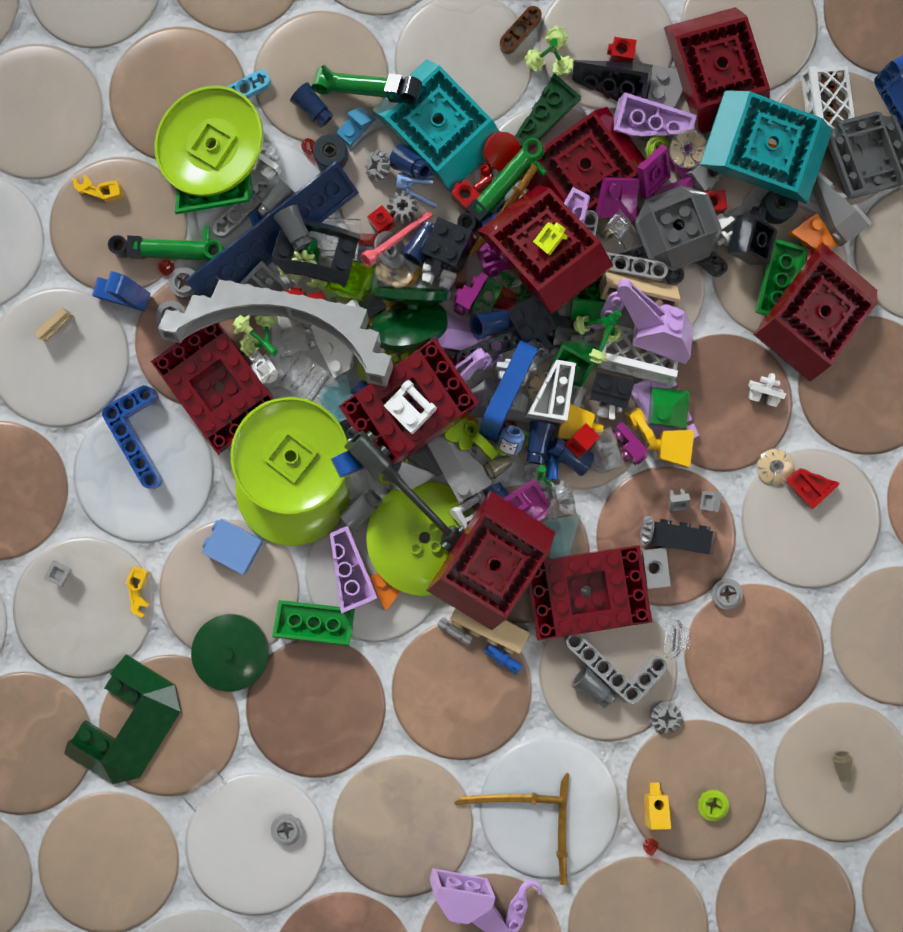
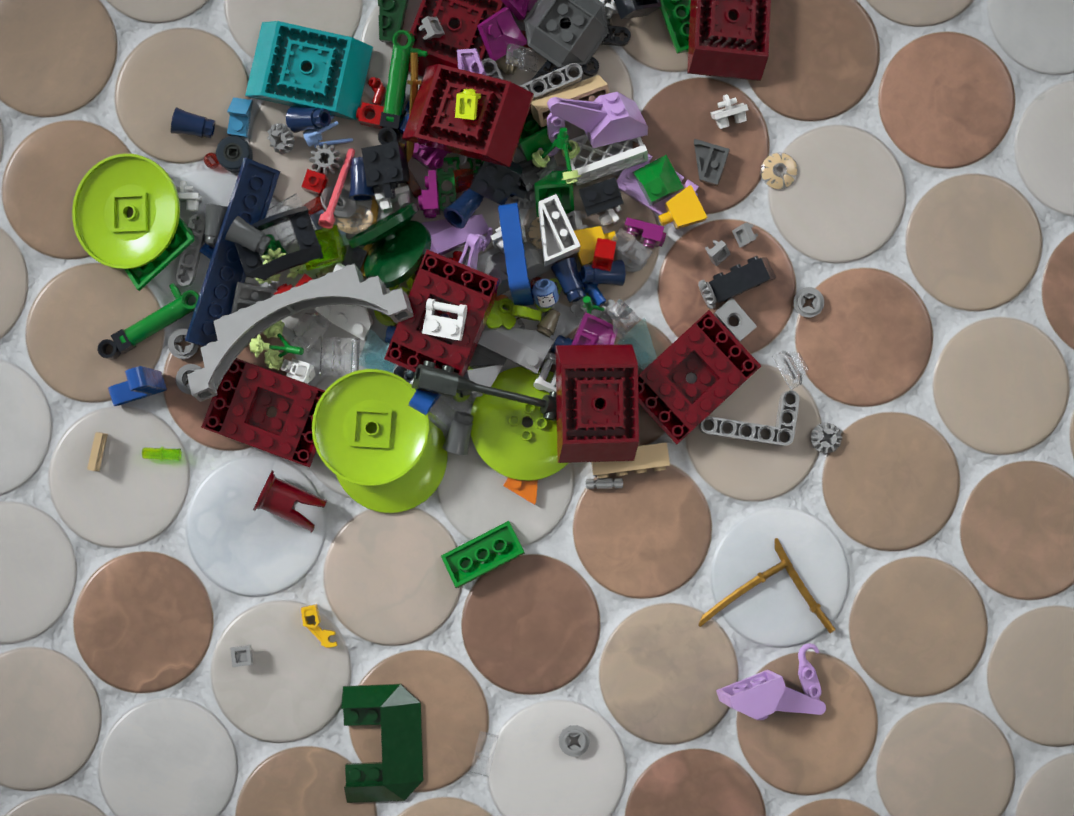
camera: 35 degrees left, 0 degrees up
yellow piece [72,175,124,203] -> none
blue beam [102,385,162,489] -> none
clear red hinge [158,259,175,276] -> none
dark green dish [191,614,269,692] -> none
medium blue brick [202,519,264,575] -> none
medium azure beam [227,70,271,99] -> none
green piece [311,65,422,104] -> none
lavender wedge [330,526,378,613] -> none
black beam [454,330,522,368] -> none
red tile [483,131,520,171] -> none
blue pin [484,643,522,675] -> none
dark grey plant [571,665,615,708] -> none
yellow piece [624,406,657,447] -> none
clear red hinge [642,838,659,856] -> none
yellow torso [644,782,671,829] -> none
lime gear [697,789,729,821] -> none
red wing [785,468,840,509] -> none
dark tan cone [832,751,853,782] -> none
none -> clear neon green axle [142,446,182,461]
none -> dark red piece [253,470,327,533]
none -> light grey tile [419,16,445,40]
none -> dark grey wing [694,139,730,186]

